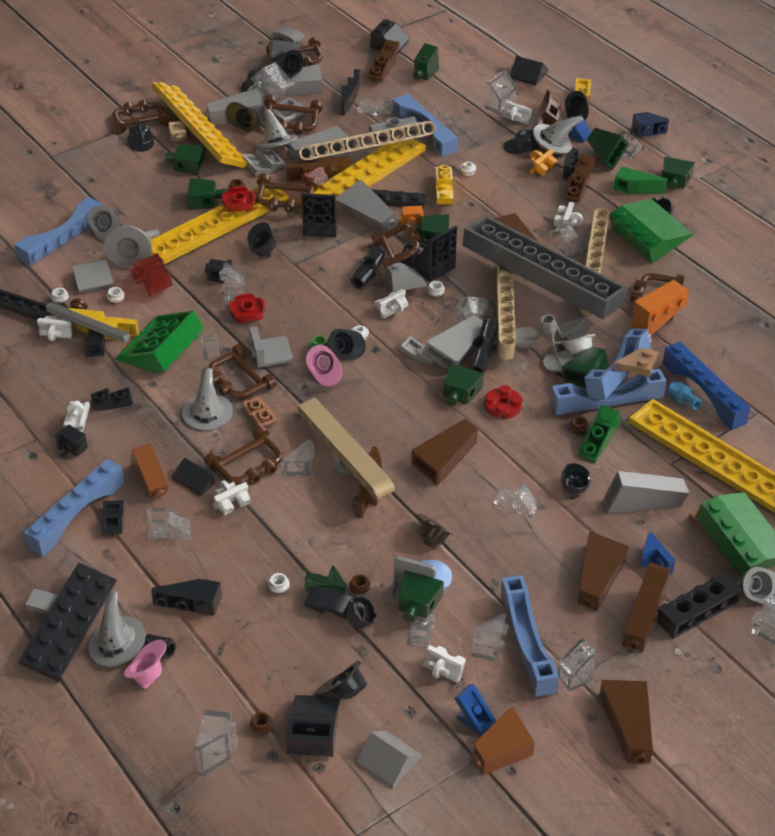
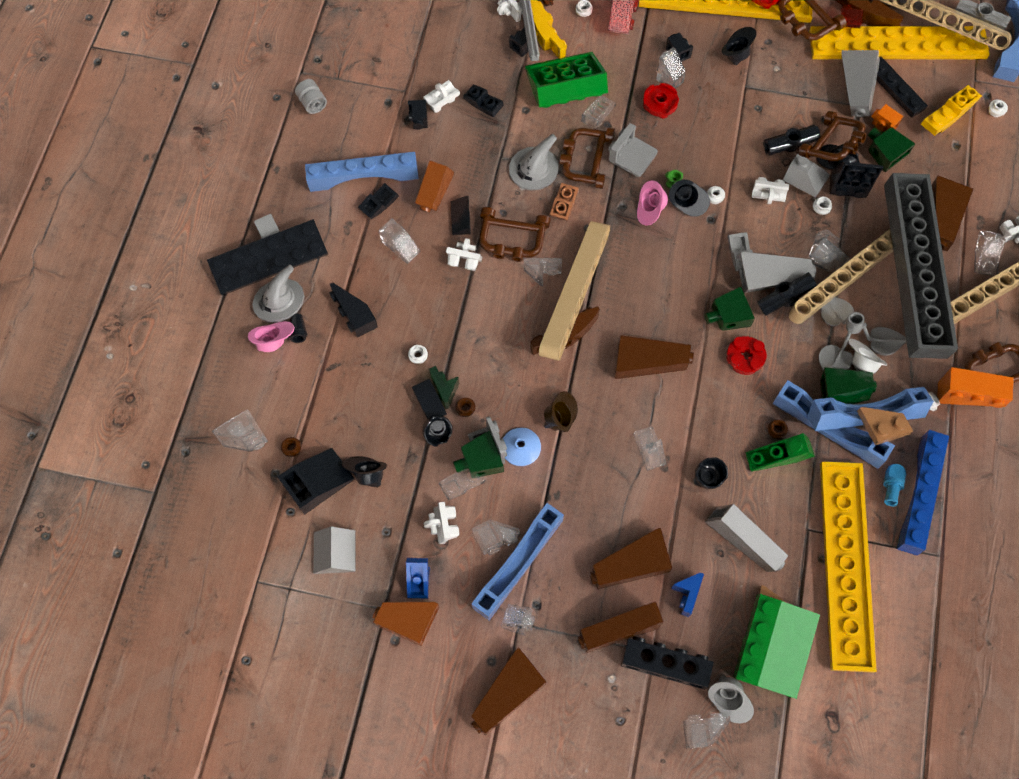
camera: 50 degrees right, 25 degrees up
black slope [301,193,338,237] -> none

